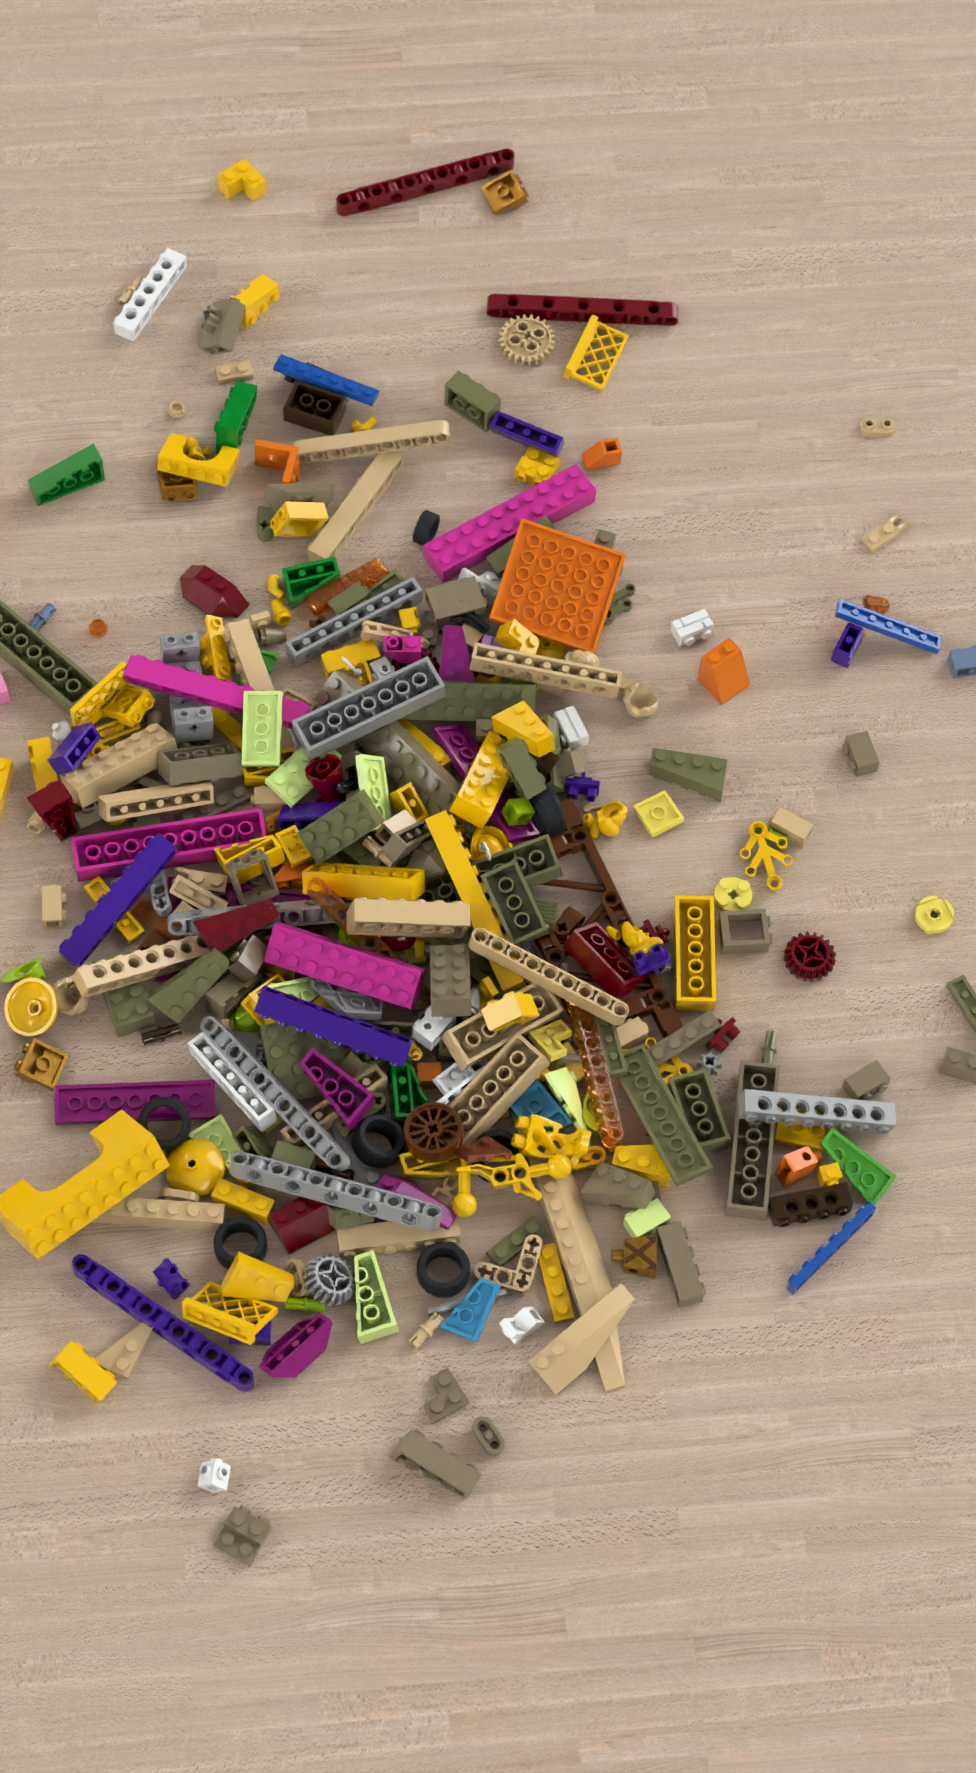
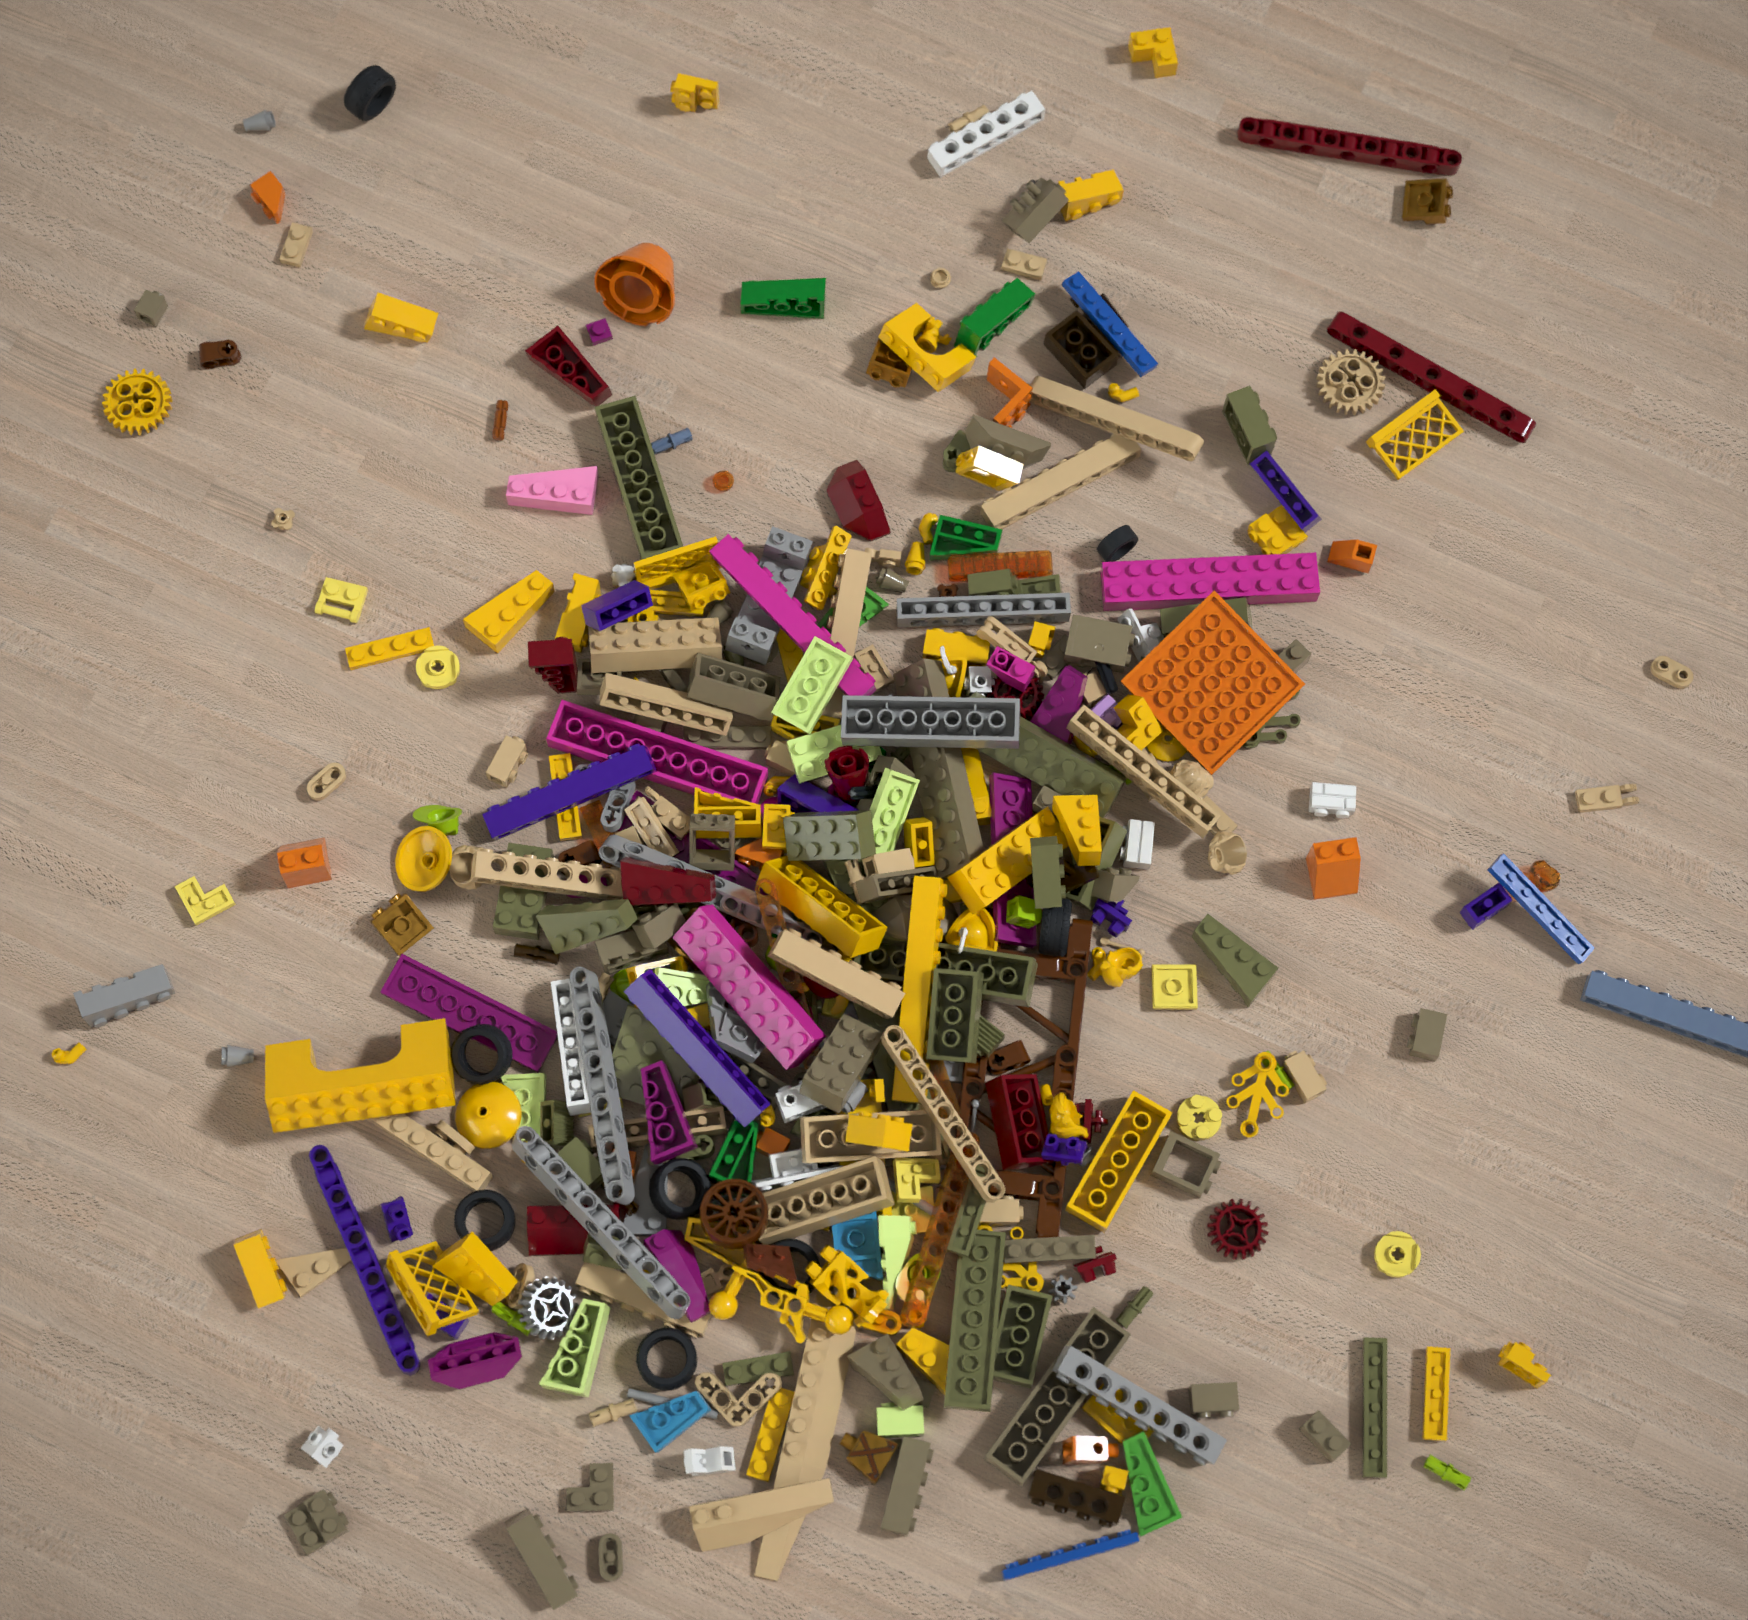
camera: 30 degrees right, 10 degrees up
yellow brick [211,1178,276,1226] -> none

